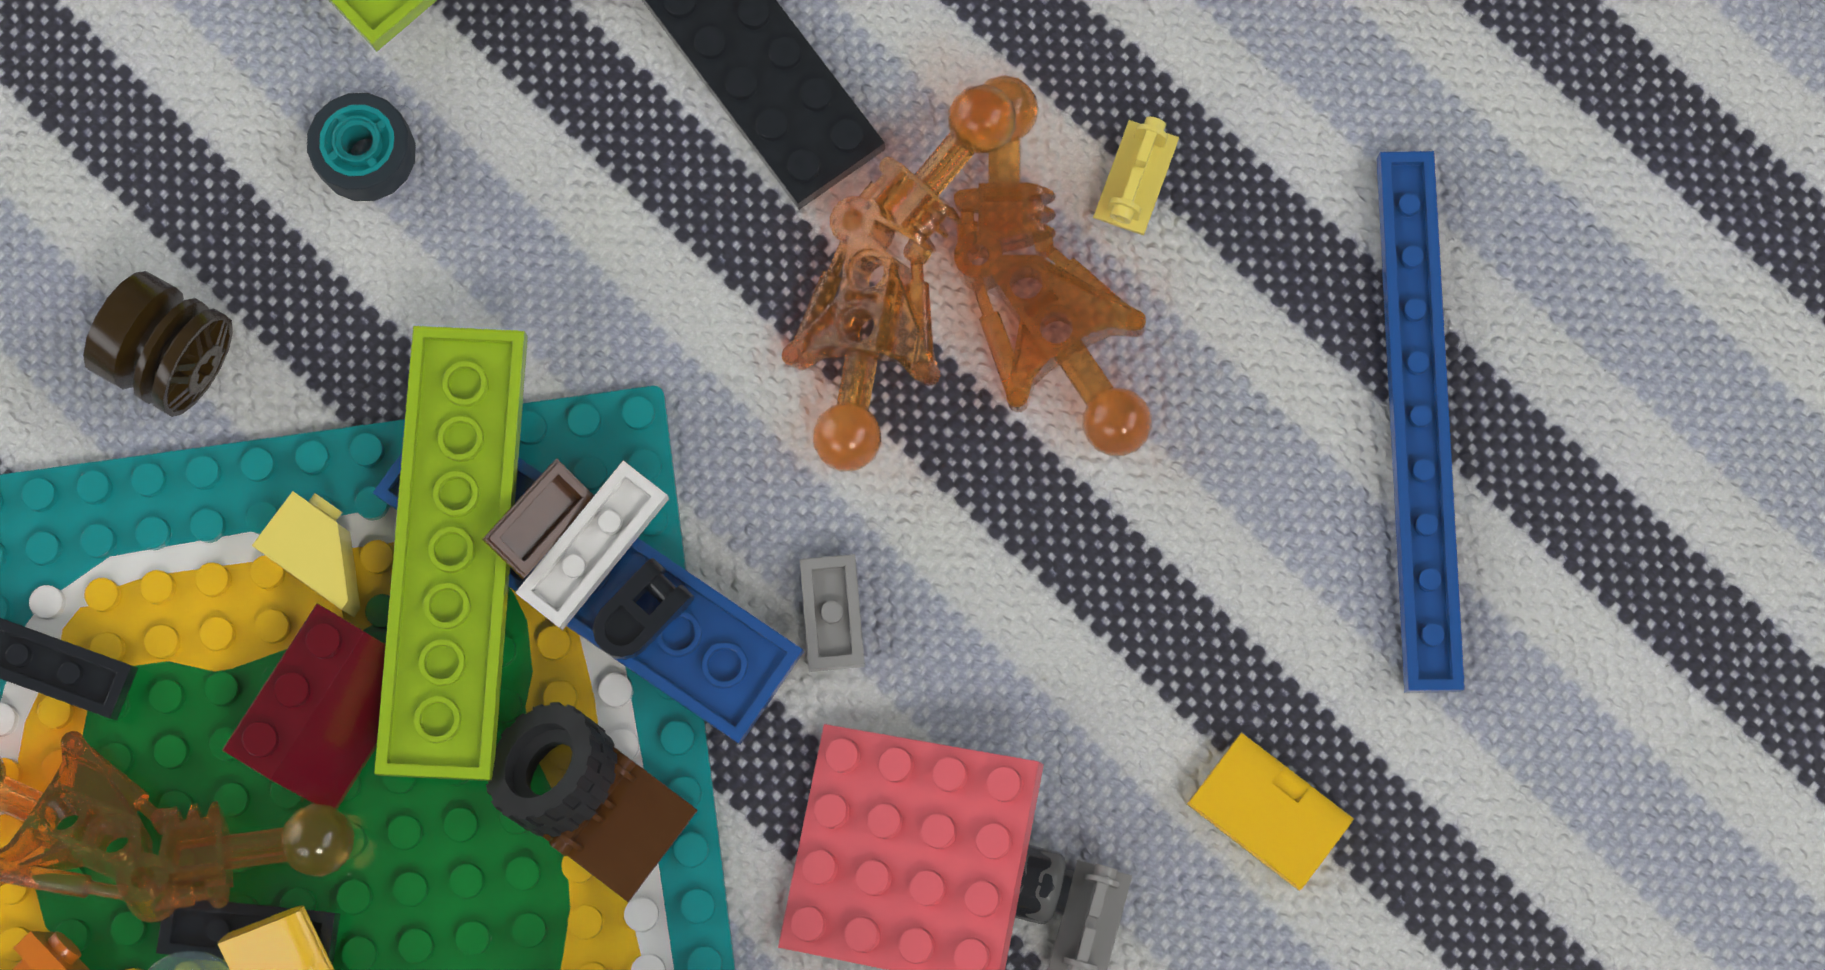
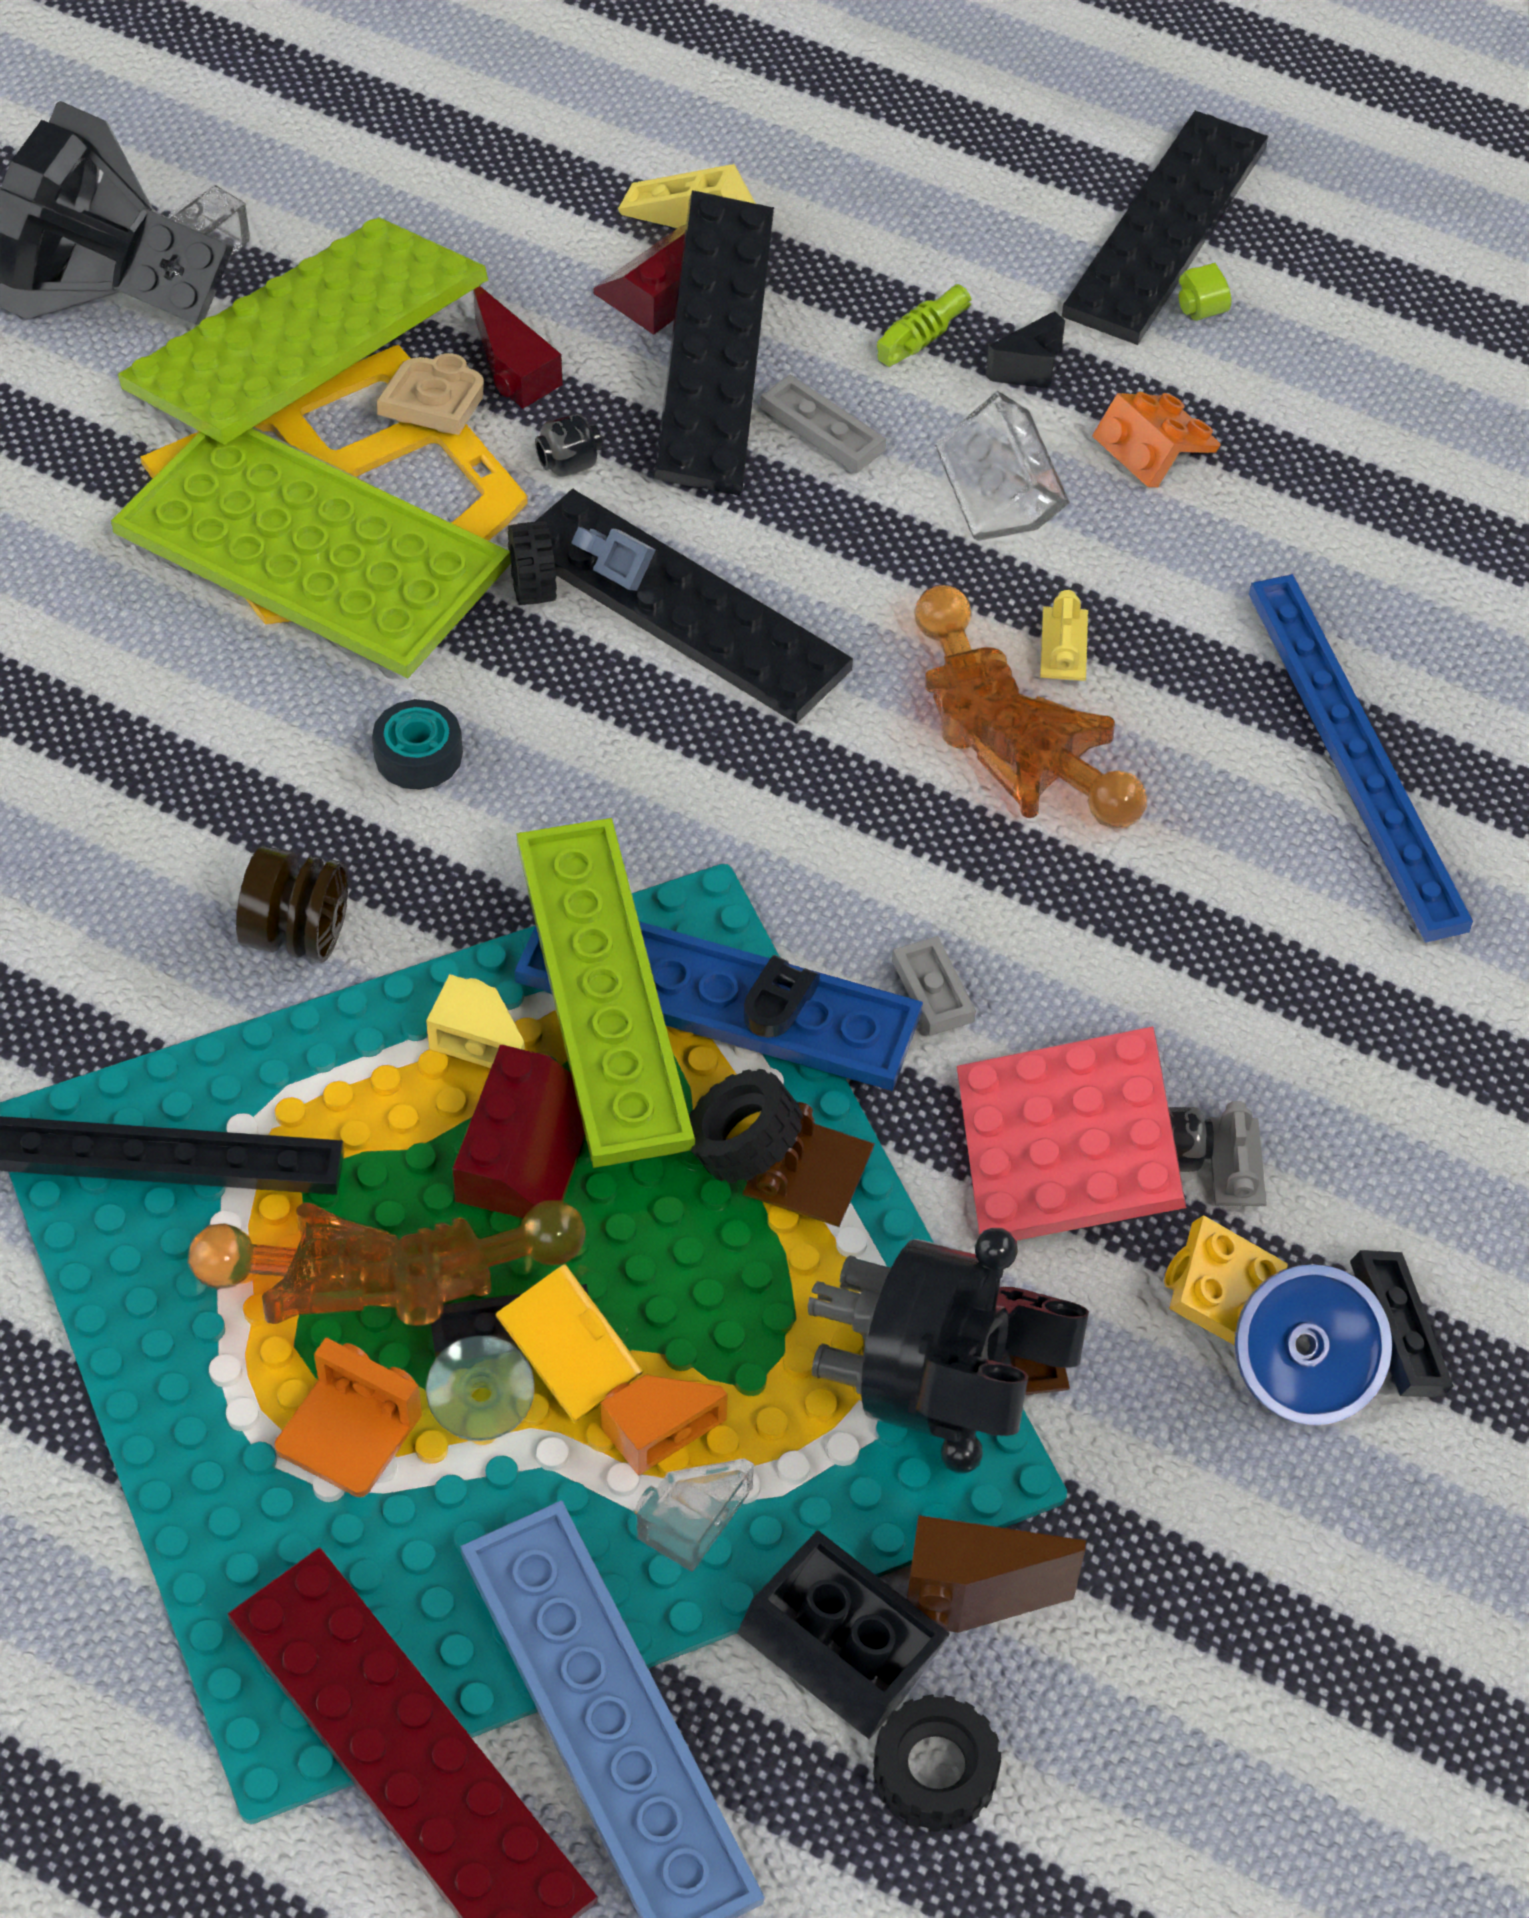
camera: 20 degrees left, 25 degrees down
tile [482,459,594,579] -> none
white plate [515,461,669,630] -> none
clear orange piece [782,84,1016,472] -> none
yellow piece [1186,732,1354,891] -> none

